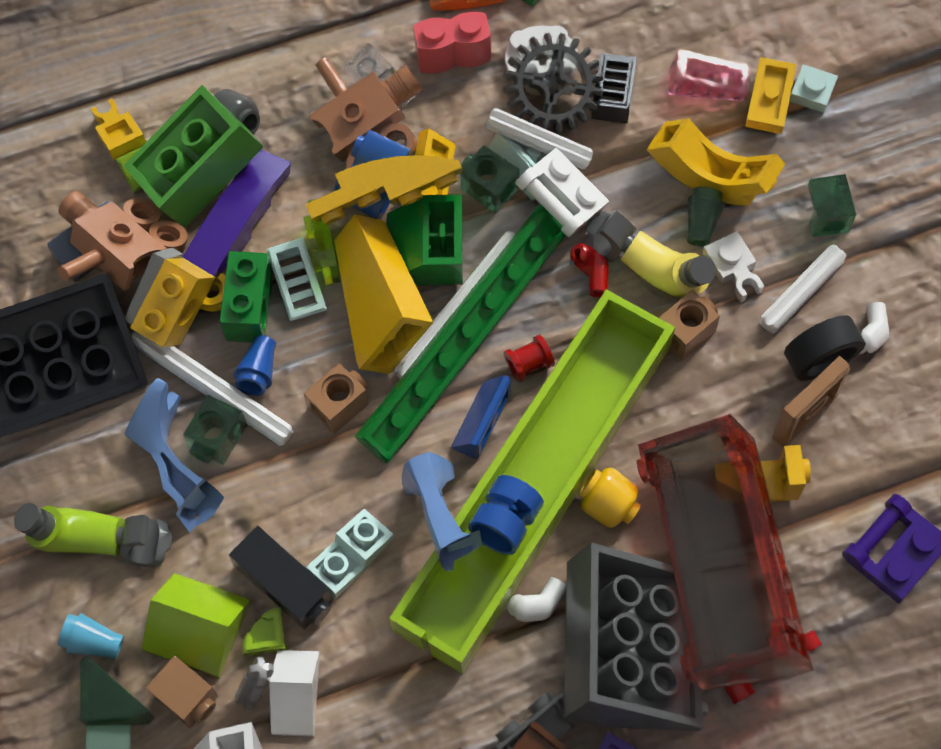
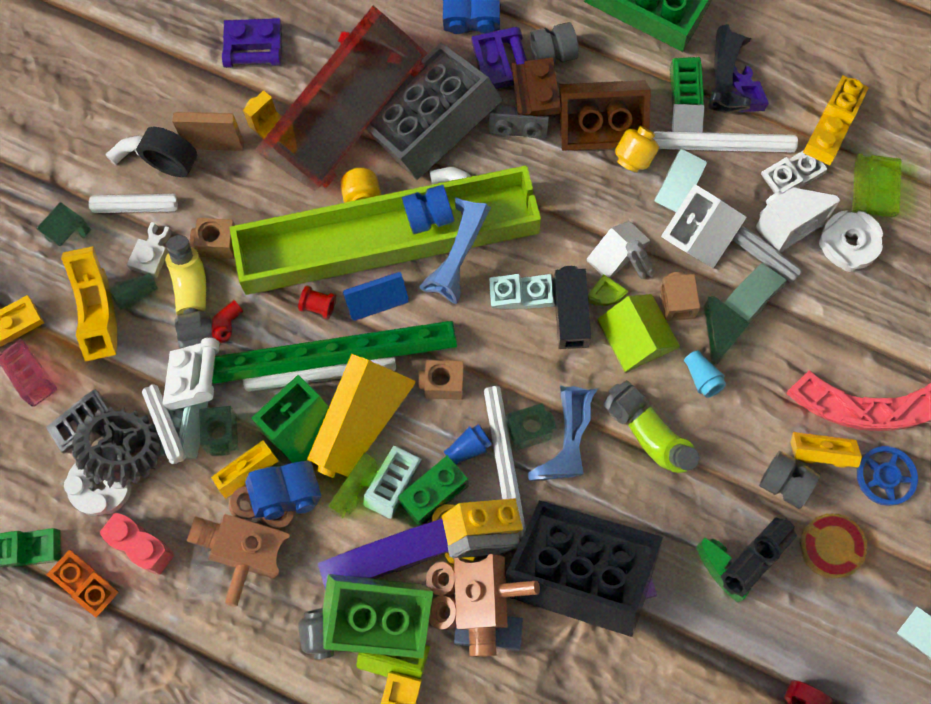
camera: 135 degrees left, 5 degrees up
yellow slope [305,155,463,225] -> none

